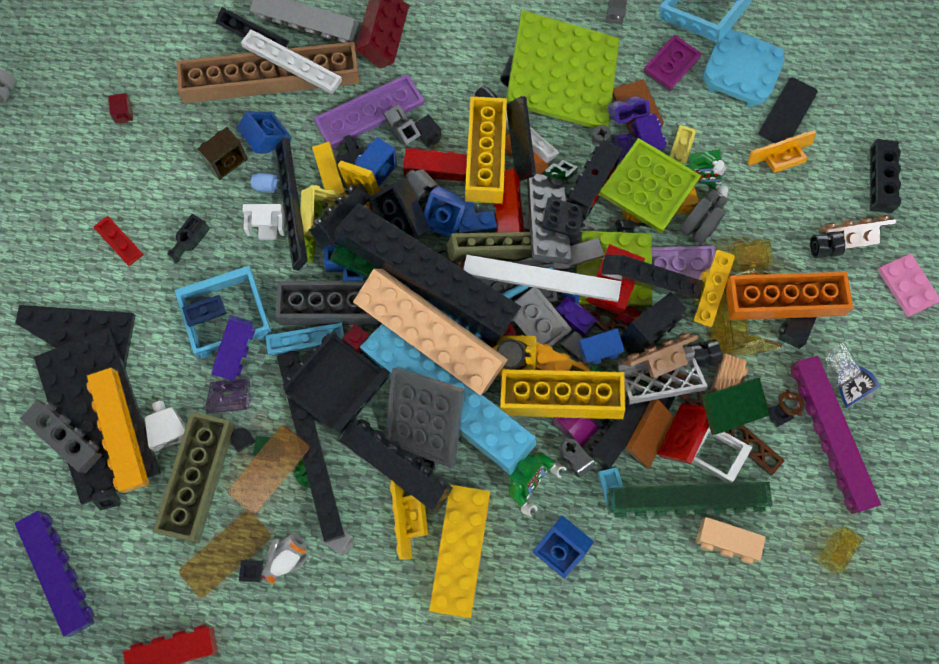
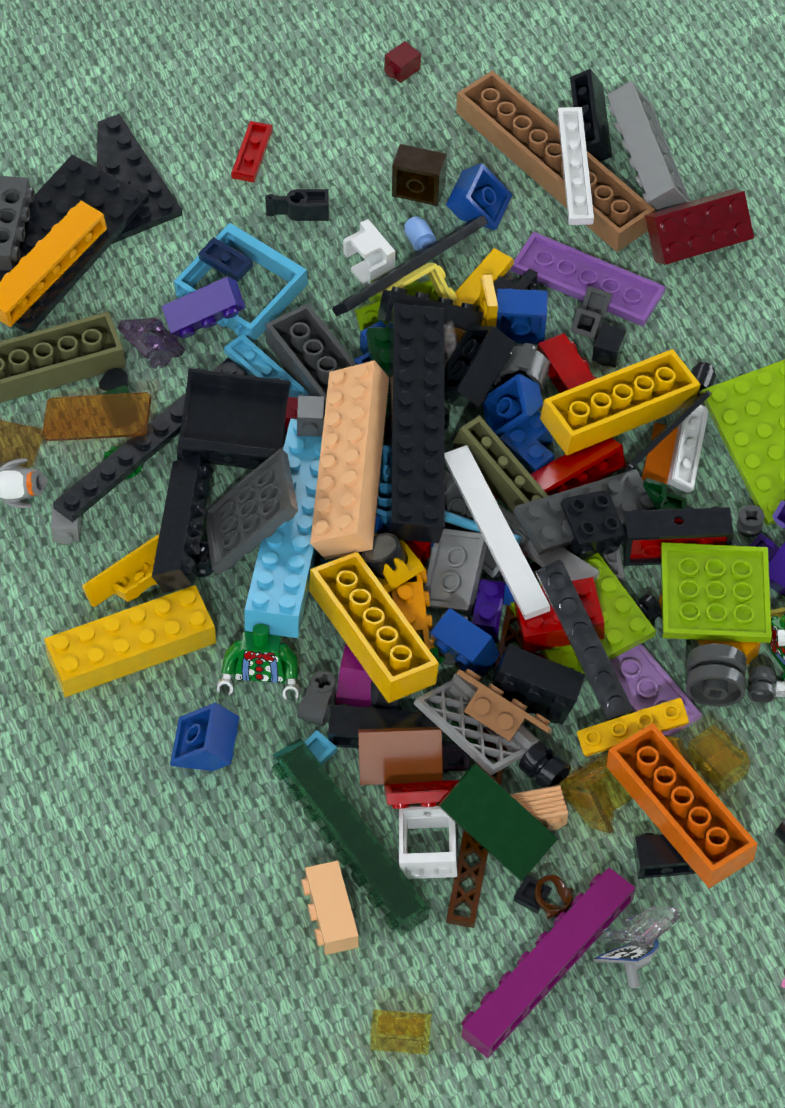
camera: 60 degrees right, 15 degrees down
white torso [145,401,186,452] -> none
none -> dark grey brick [297,395,324,437]

